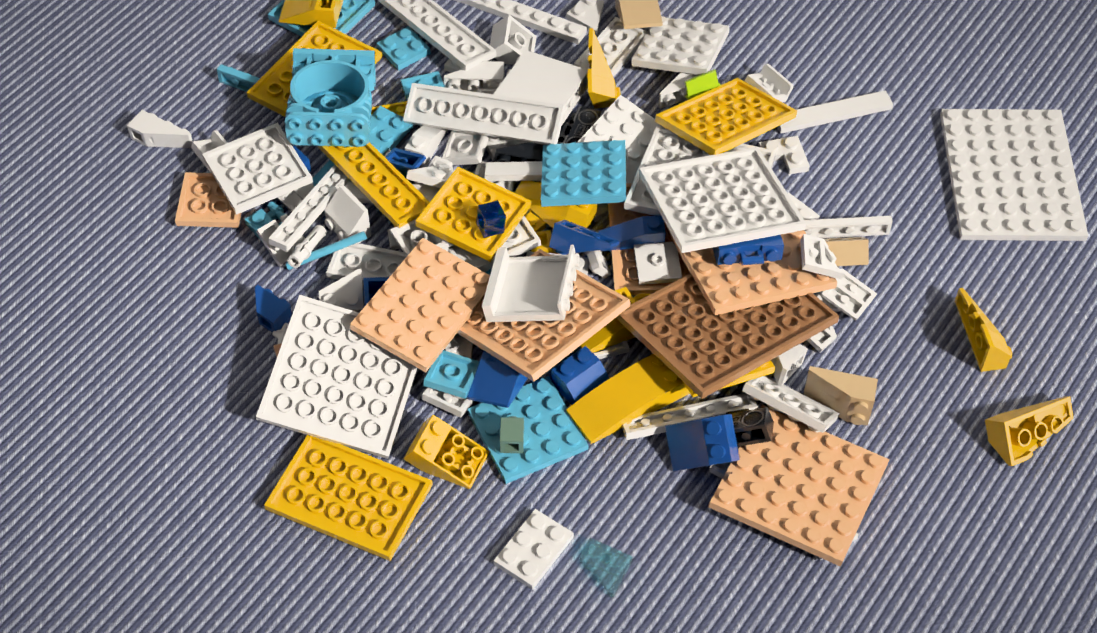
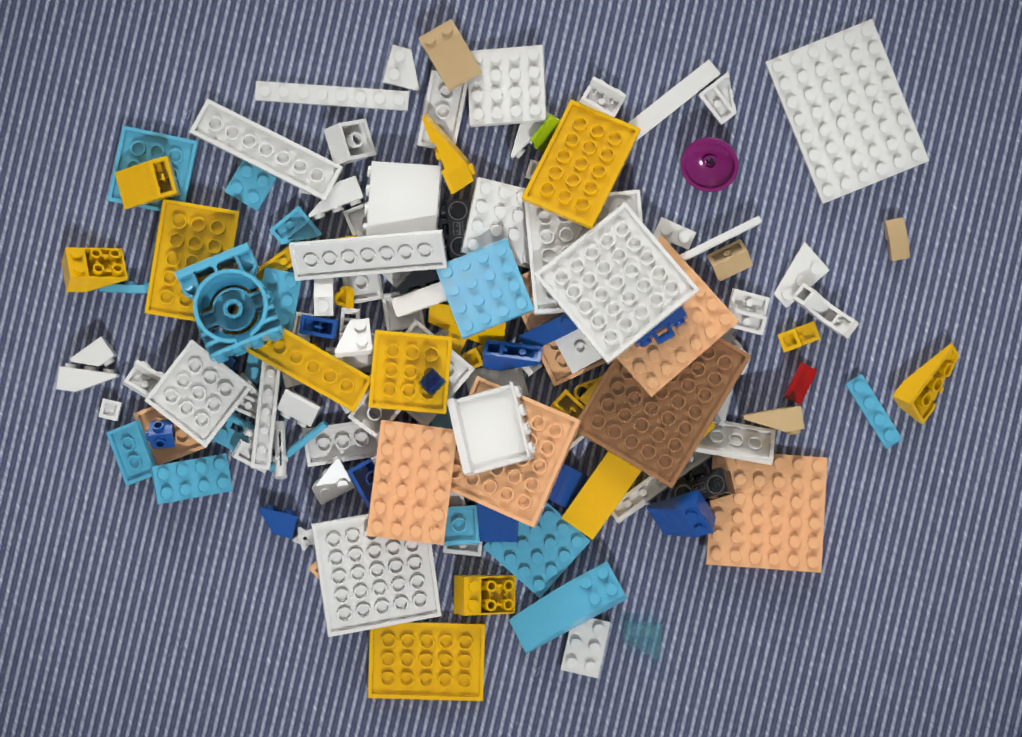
camera: 20 degrees left, 35 degrees up
sand green brick [500,416,524,453] -> none
white plate [758,136,810,174] -> none
white wing [800,234,845,280] -> none
yellow wedge [955,288,1012,372] -> none
none -> yellow slope [61,247,128,292]
none -> white slope [70,336,117,367]
none -> white plate [98,398,123,421]
none -> medium azure plate [106,419,157,486]
none -> blue brick [146,420,176,449]
none -> medium azure plate [150,453,233,505]
none -> yellow tile [334,285,354,309]
none -> medium azure slope [509,561,627,654]
none -> magenta dish [681,137,739,192]
none -> white wing [698,72,737,125]
none -> white wing [773,241,830,308]
none -> yellow slope [777,320,821,353]
none -> red panel [783,362,818,405]
none -> white arch [792,283,859,339]
none -> medium azure plate [845,374,902,449]
none -> tan slope [884,217,910,261]

